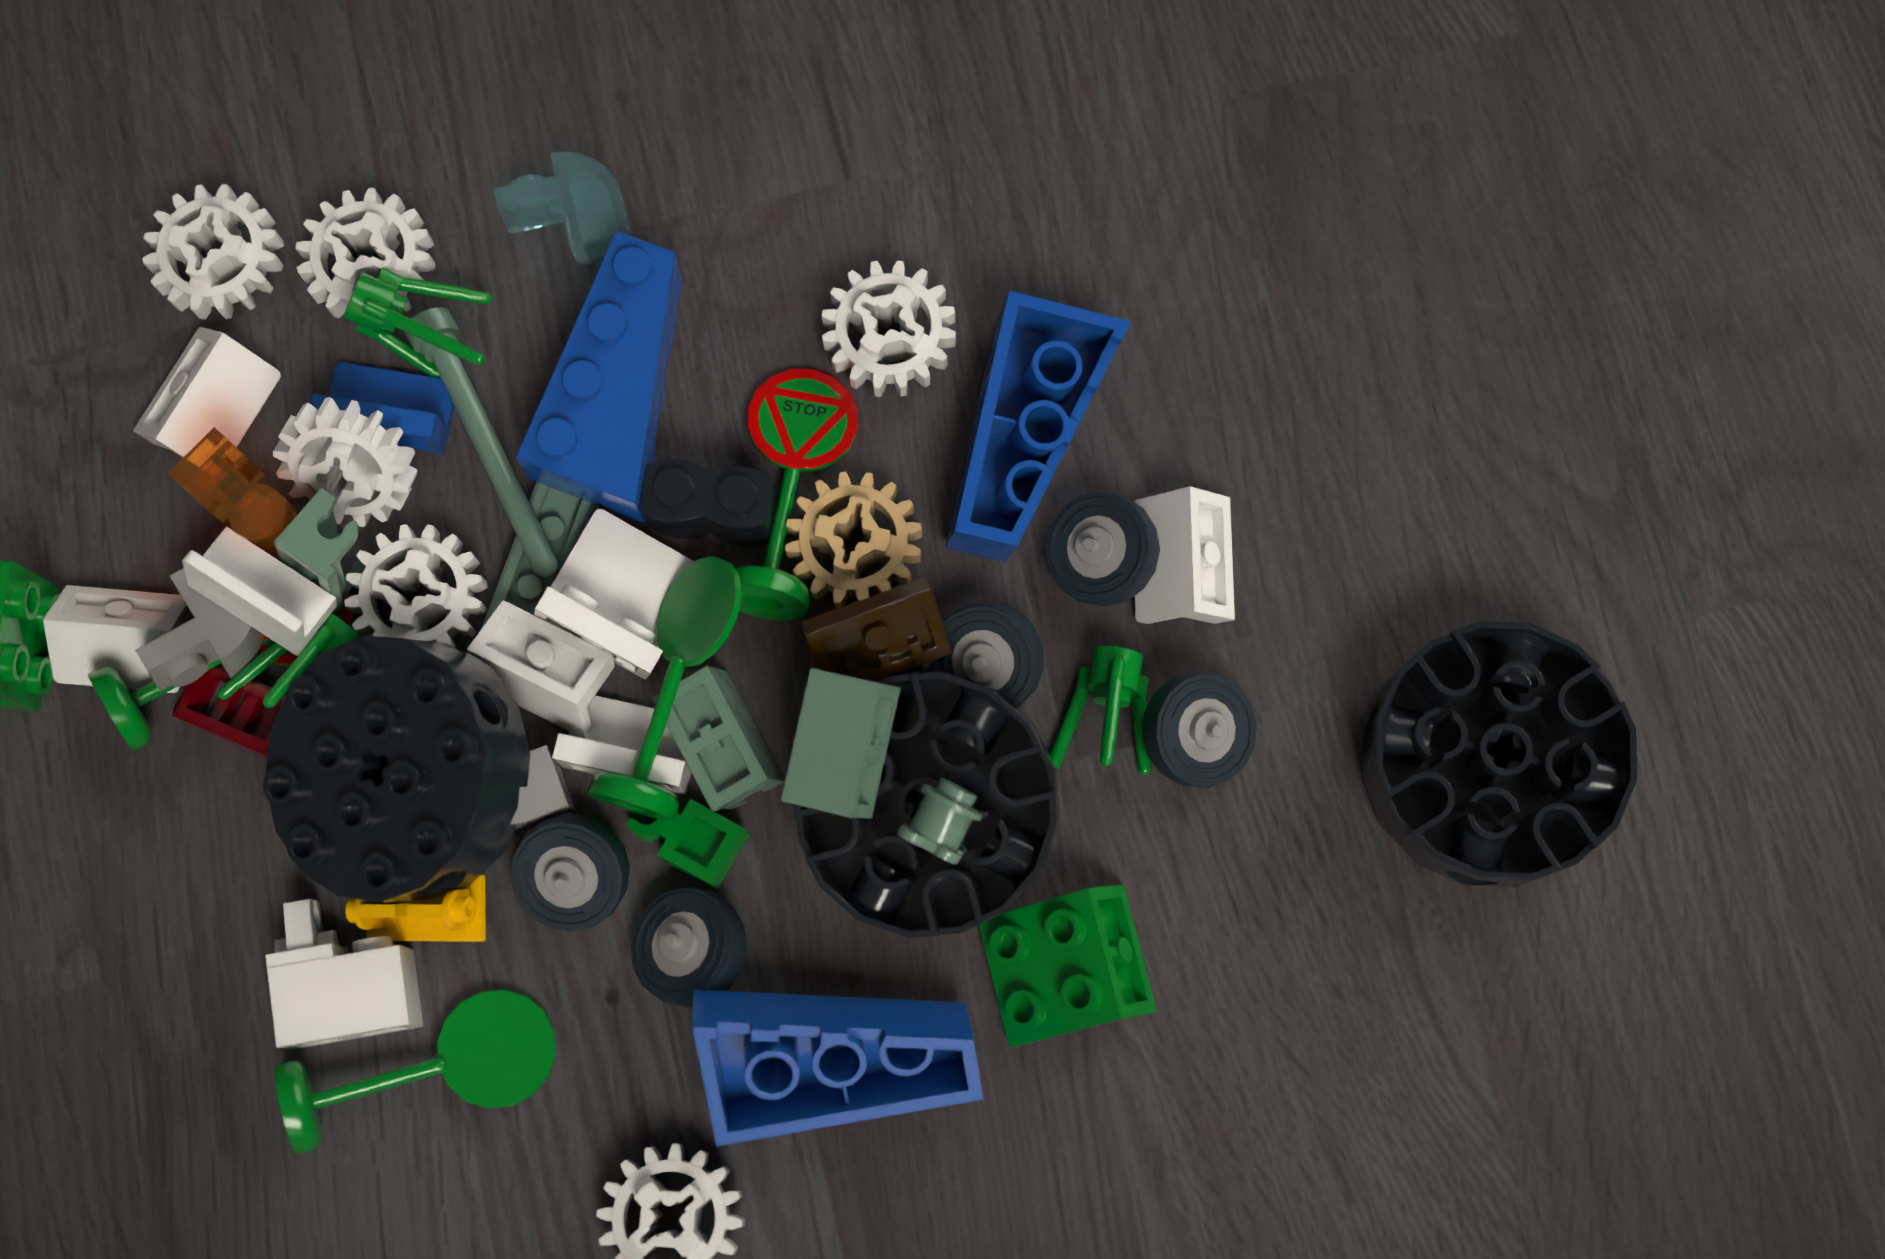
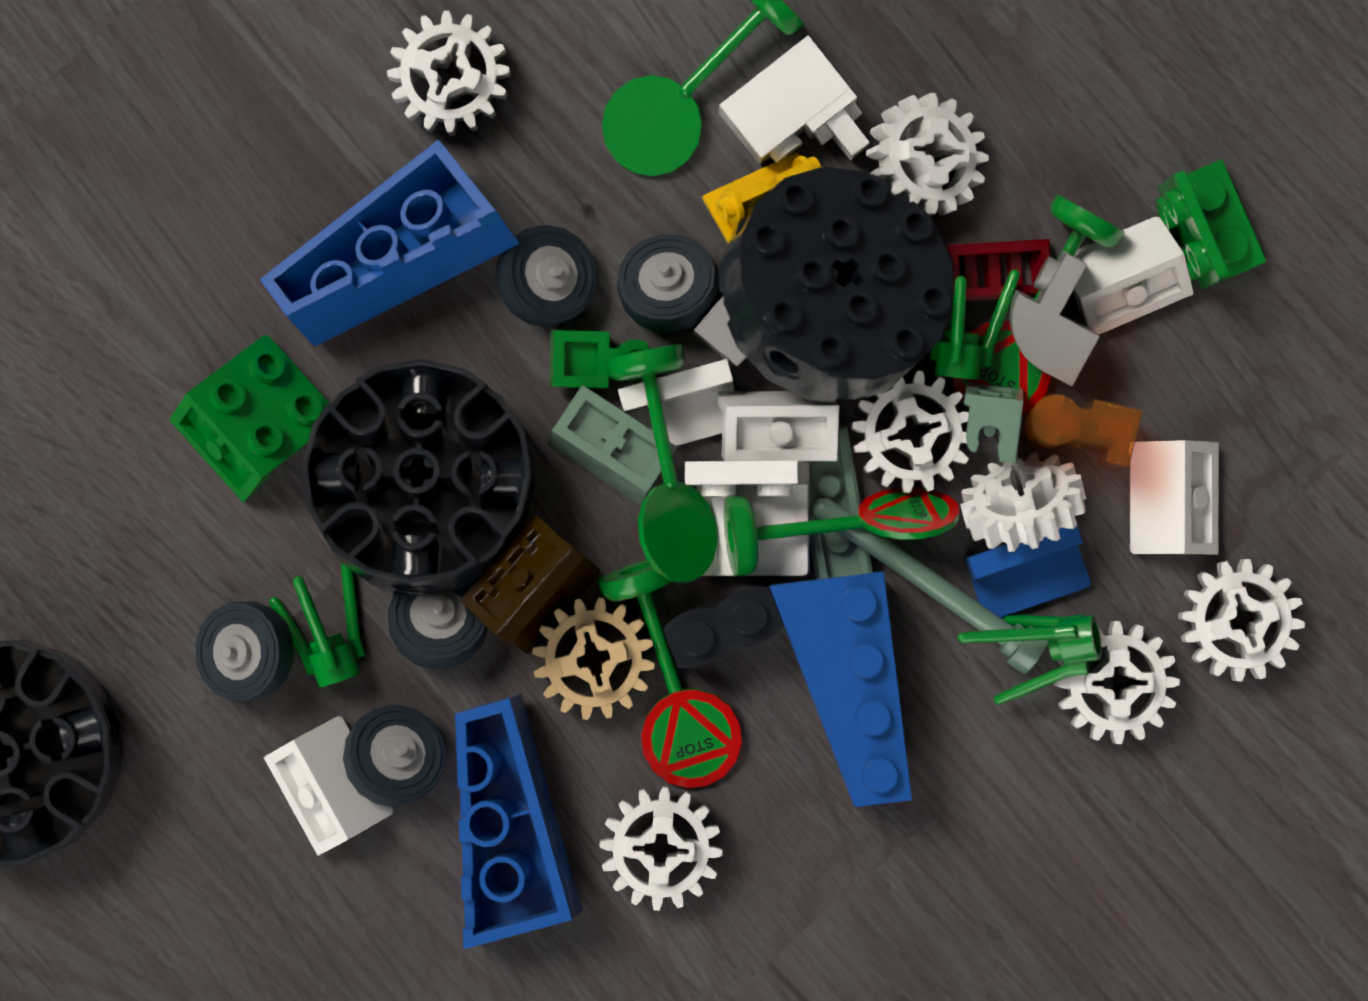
camera: 150 degrees right, 10 degrees up
white panel [182,527,337,656] -> none
clear light blue brick [494,152,634,266] -> none
sand green hinge [781,668,901,819] -> none
sand green brick [897,778,983,865] -> none
none -> green piece [723,487,959,576]
none -> white gear [866,93,988,216]

